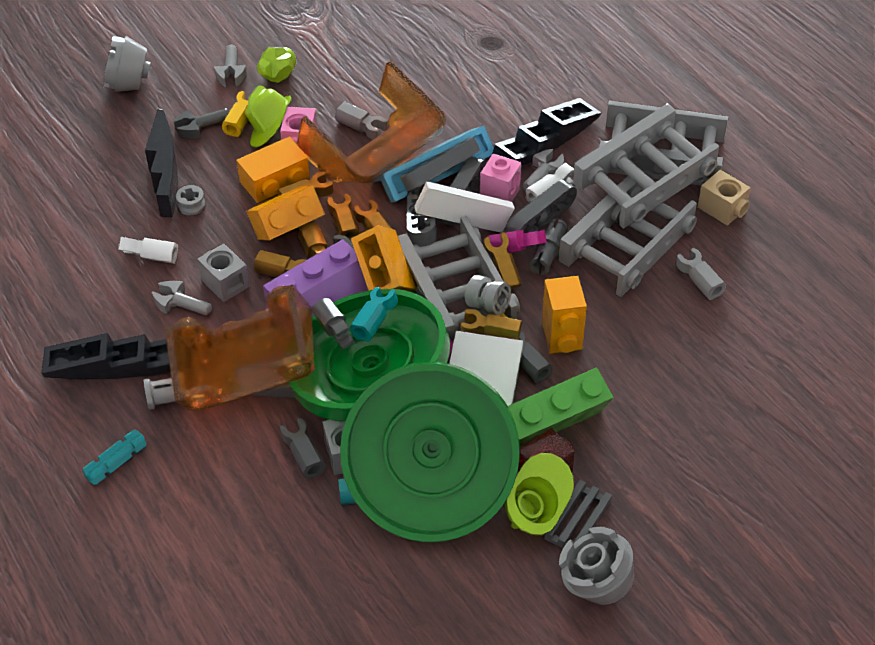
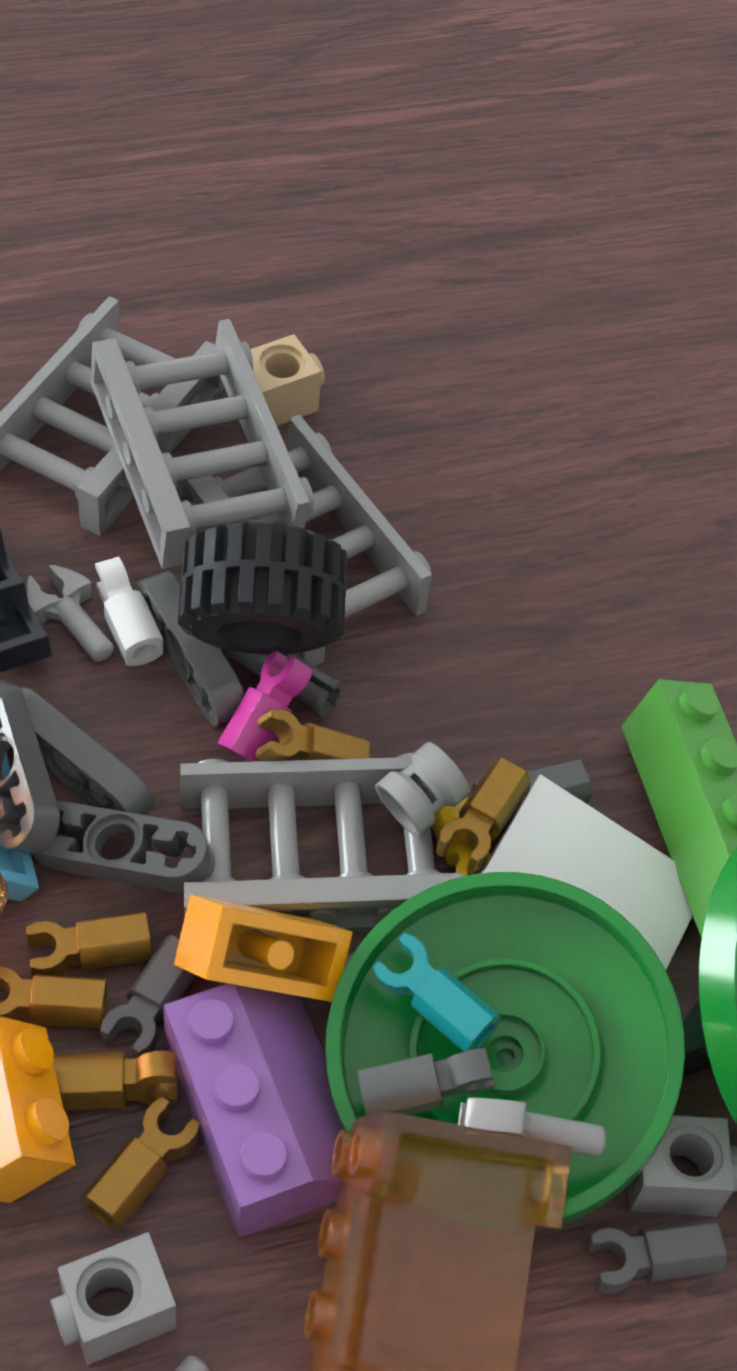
camera: 80 degrees left, 5 degrees up
white tile [415,181,515,233] -> none
bright pink brick [480,154,521,202] -> none
light orange brick [542,276,587,354] -> none
light grey bar [676,248,726,300] -> none
none -> black tyre [178,522,348,654]
none -> light grey bar [457,1098,606,1157]

